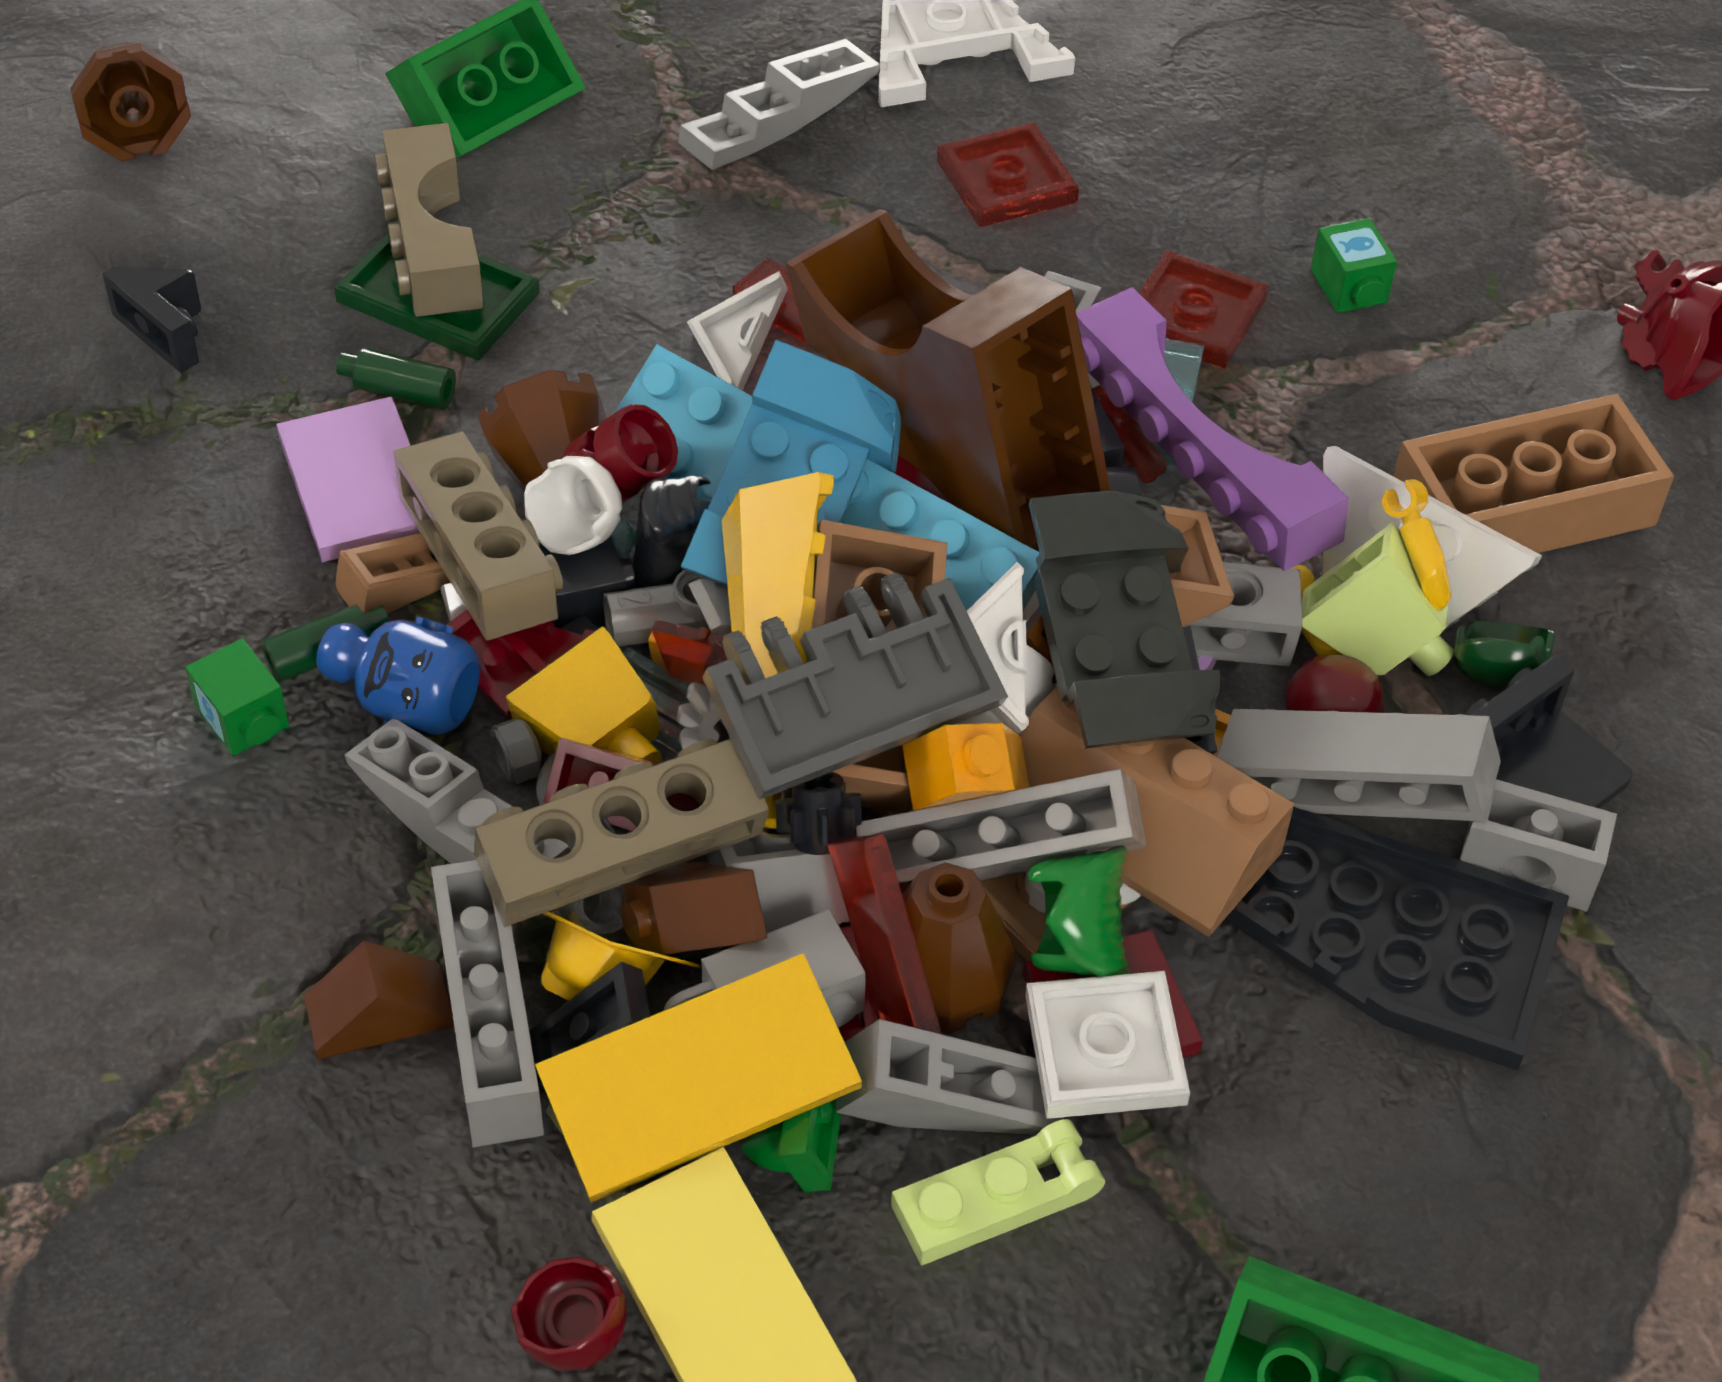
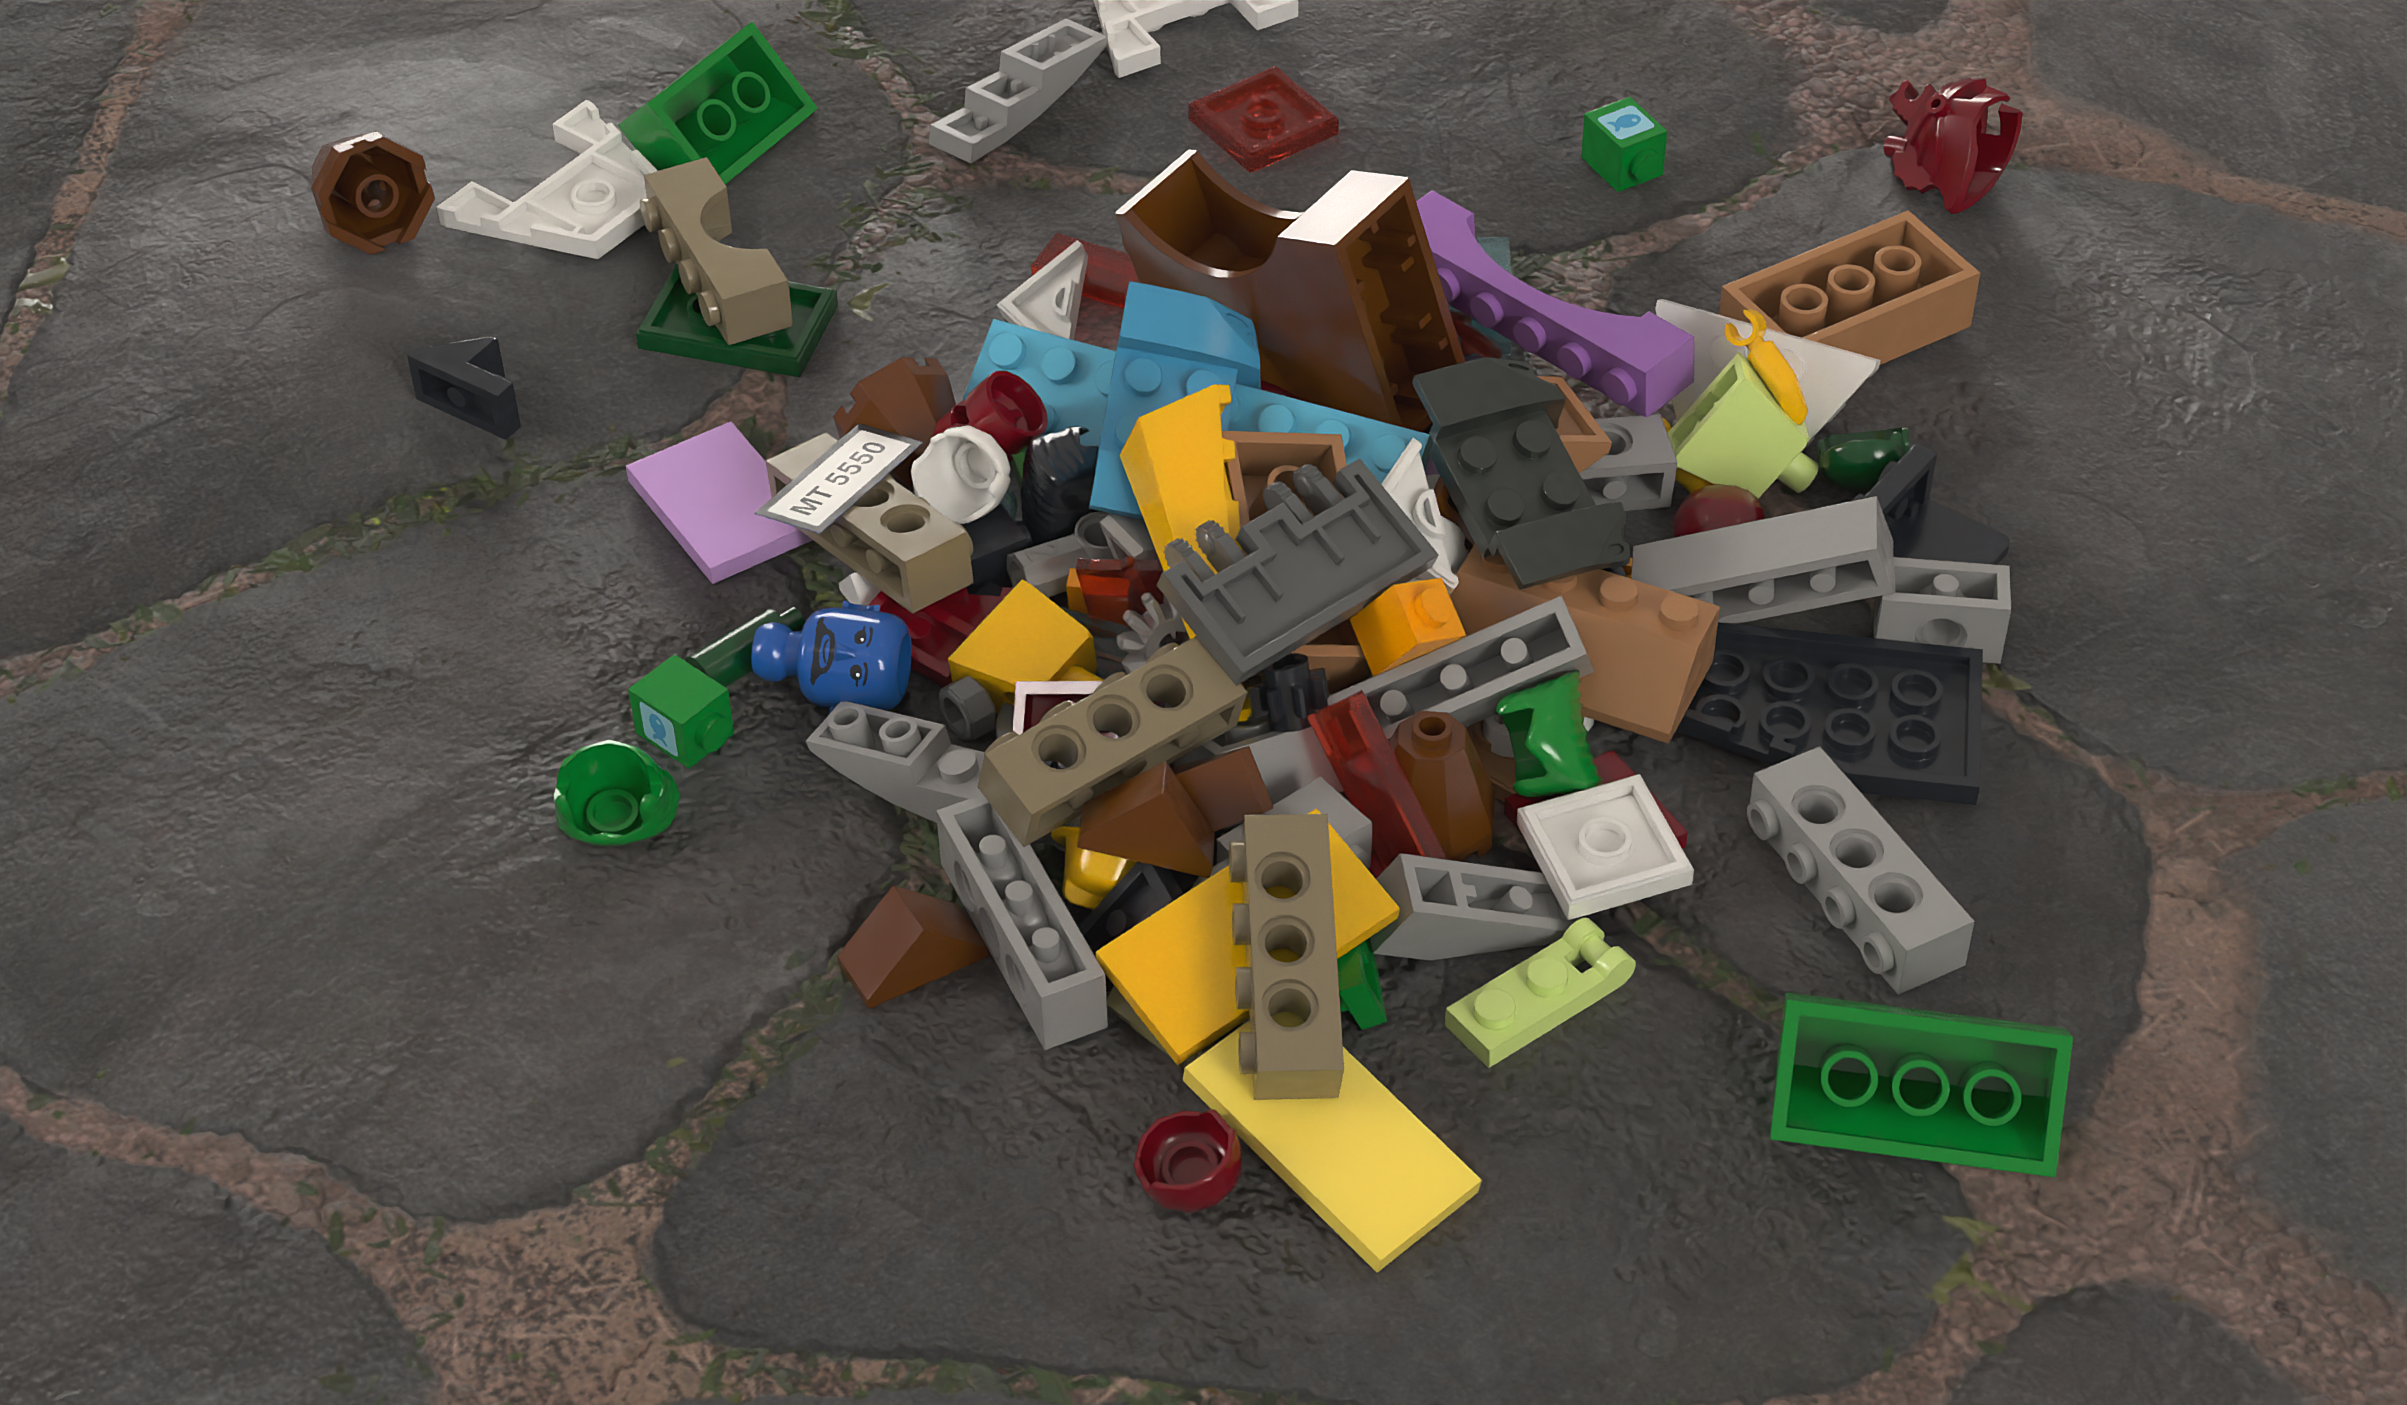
camera: 10 degrees left, 5 degrees down
dark green cylinder [336,348,456,410] -> none
medium nougat slope [336,533,451,614] -> none
clear red tile [1139,250,1269,369] -> none
none -> white wing [437,100,657,259]
none -> green hair [554,740,681,847]
none -> sticker [754,423,924,534]
none -> reddish brown slope [1077,761,1215,878]
none -> dark tan brick [1229,814,1344,1100]
none -> light grey brick [1747,746,1975,995]

